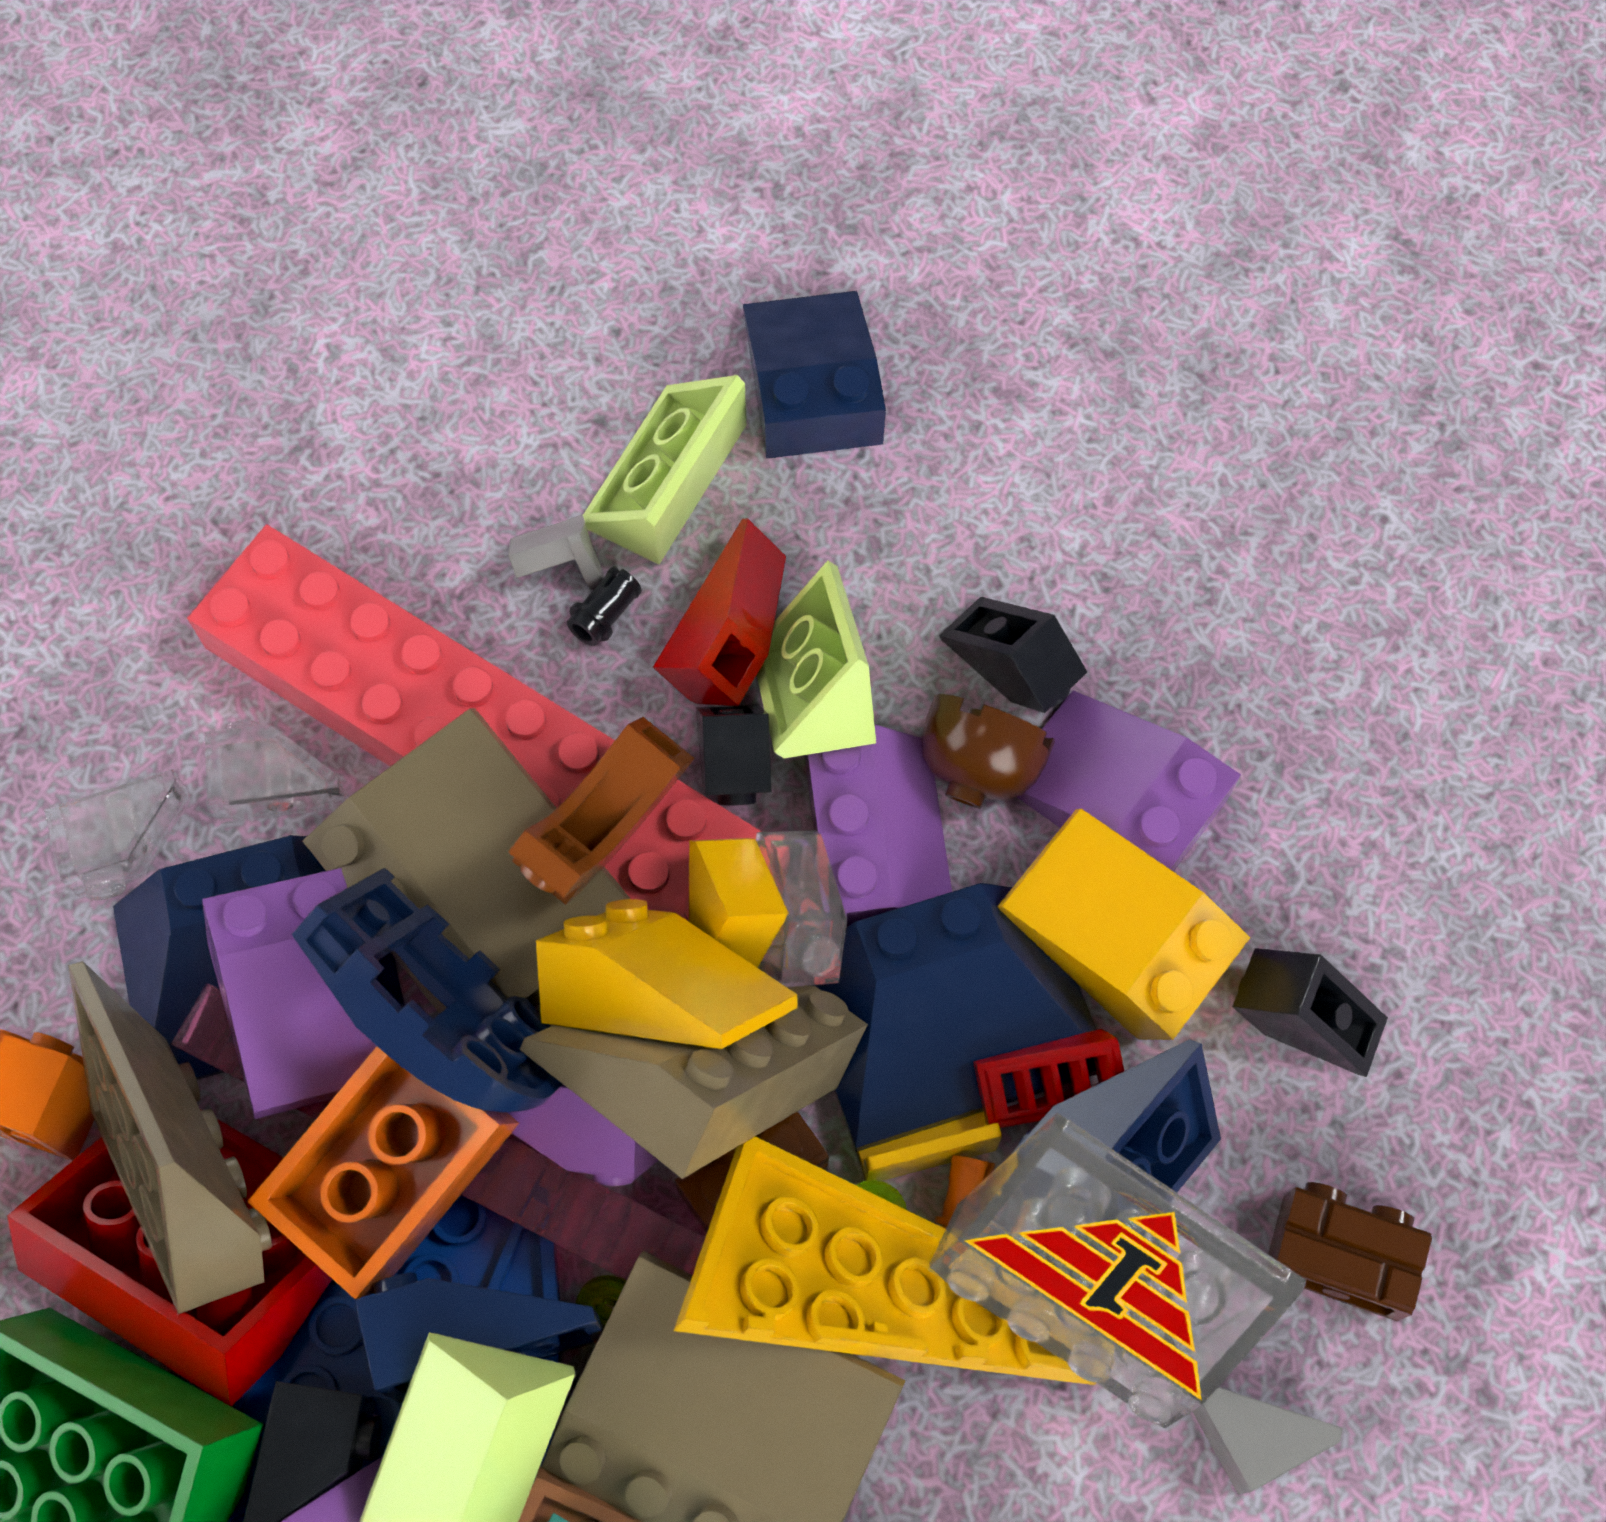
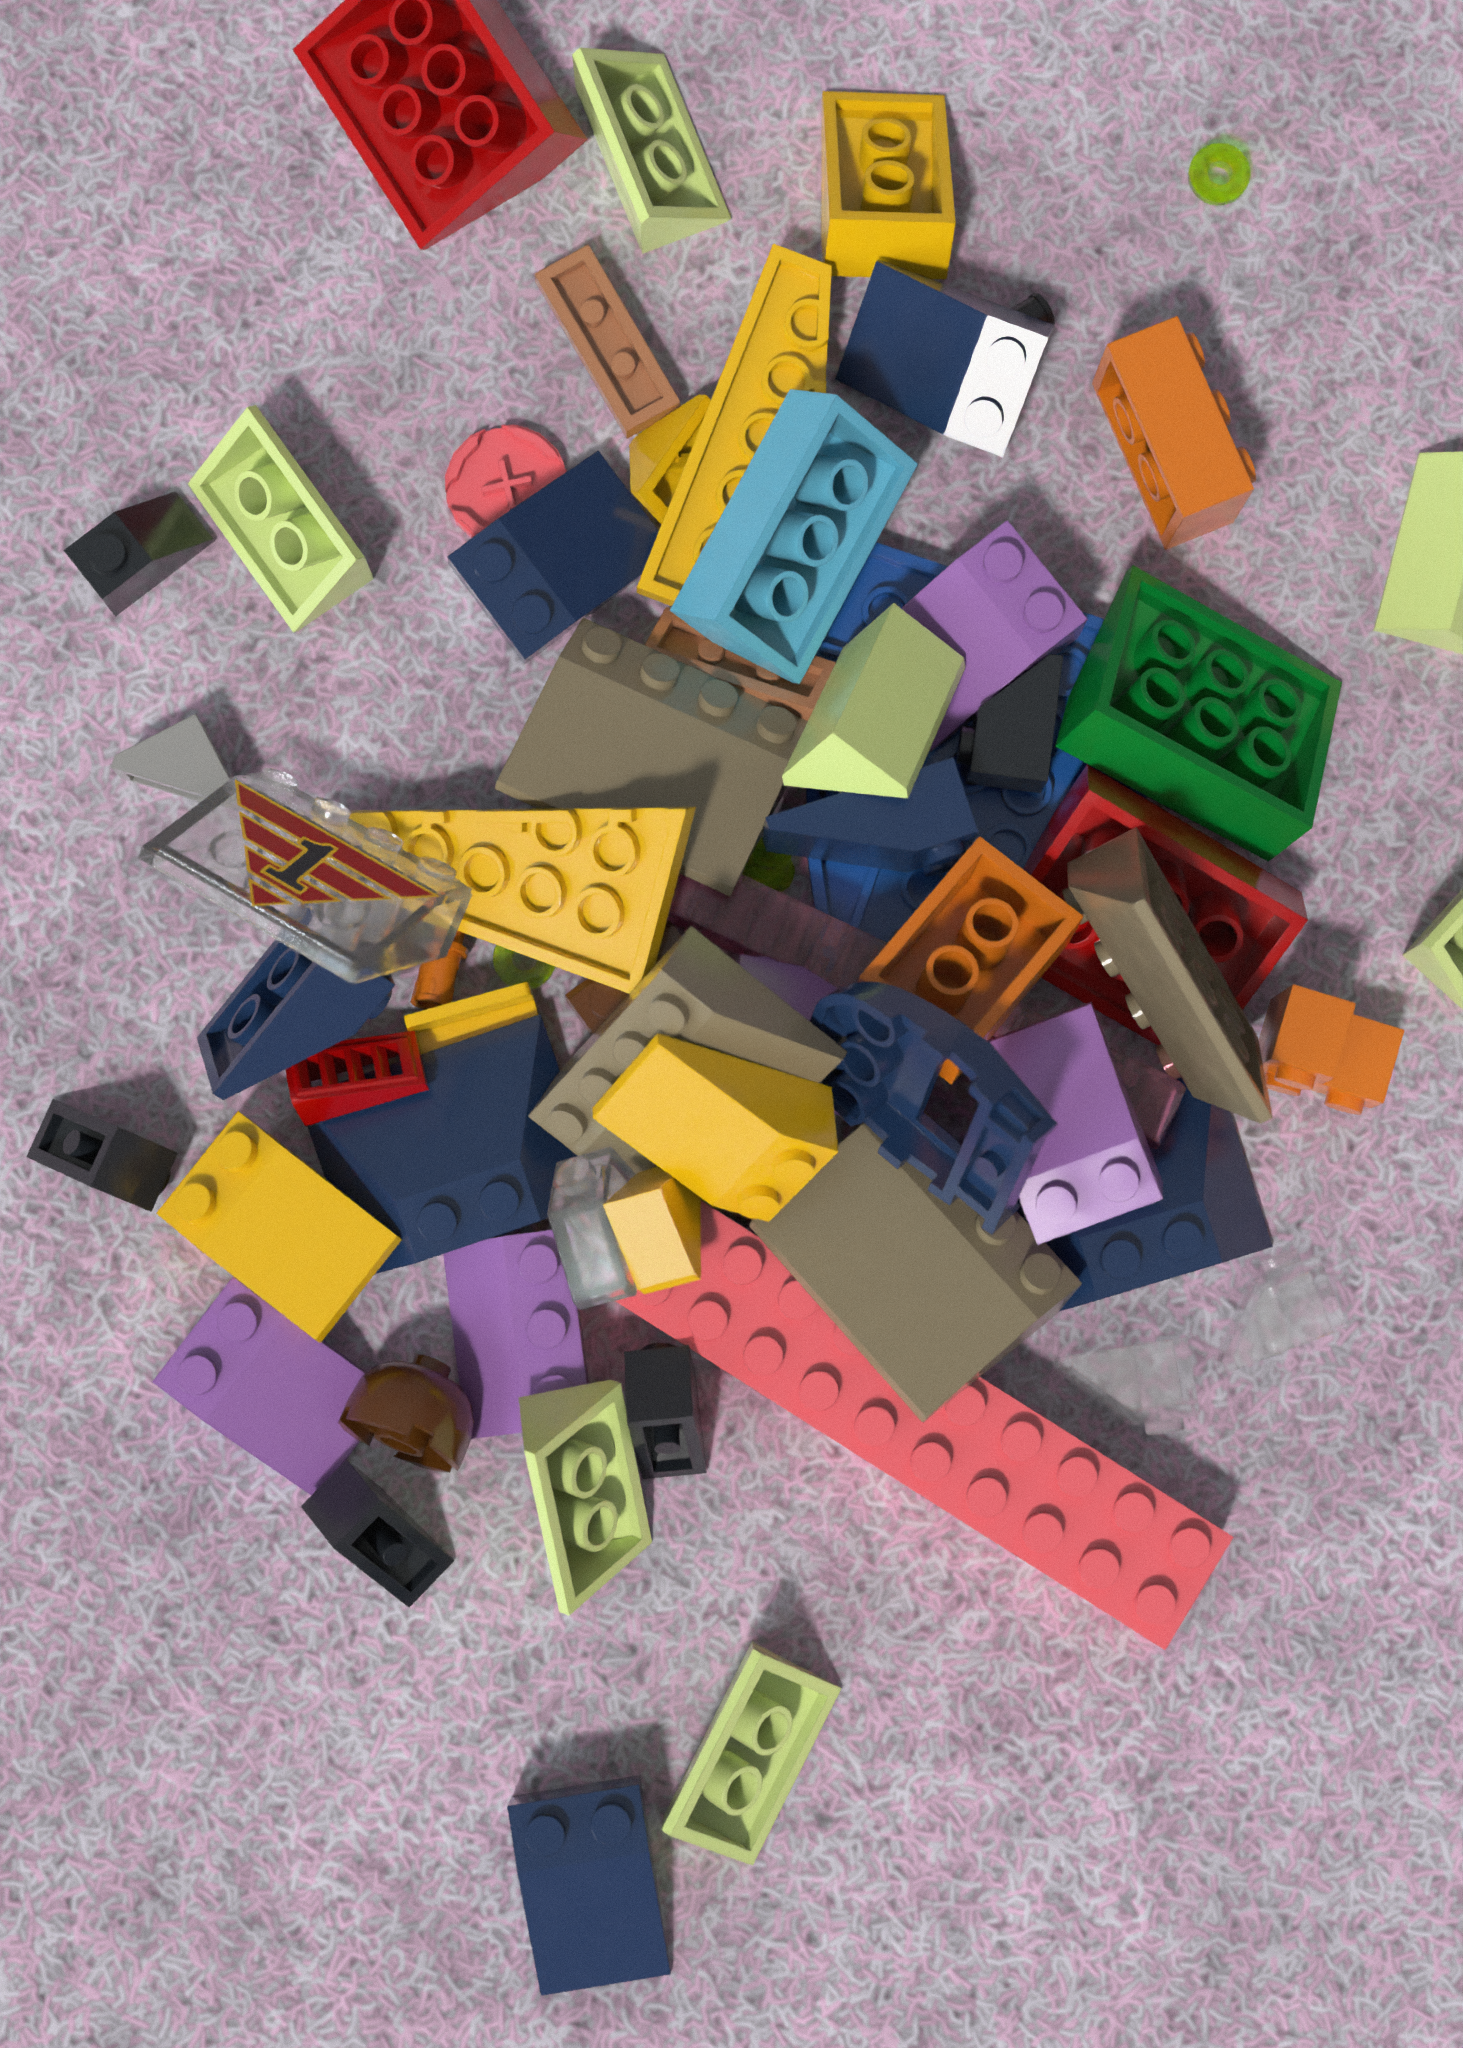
camera: 175 degrees right, 15 degrees up
light grey tile [508,515,605,589] -> none
dark orange arch [508,717,695,905] -> none
black pin [567,566,642,646] -> none
red slope [653,518,786,706] -> none
reddish brown brick [1263,1182,1432,1321] -> none

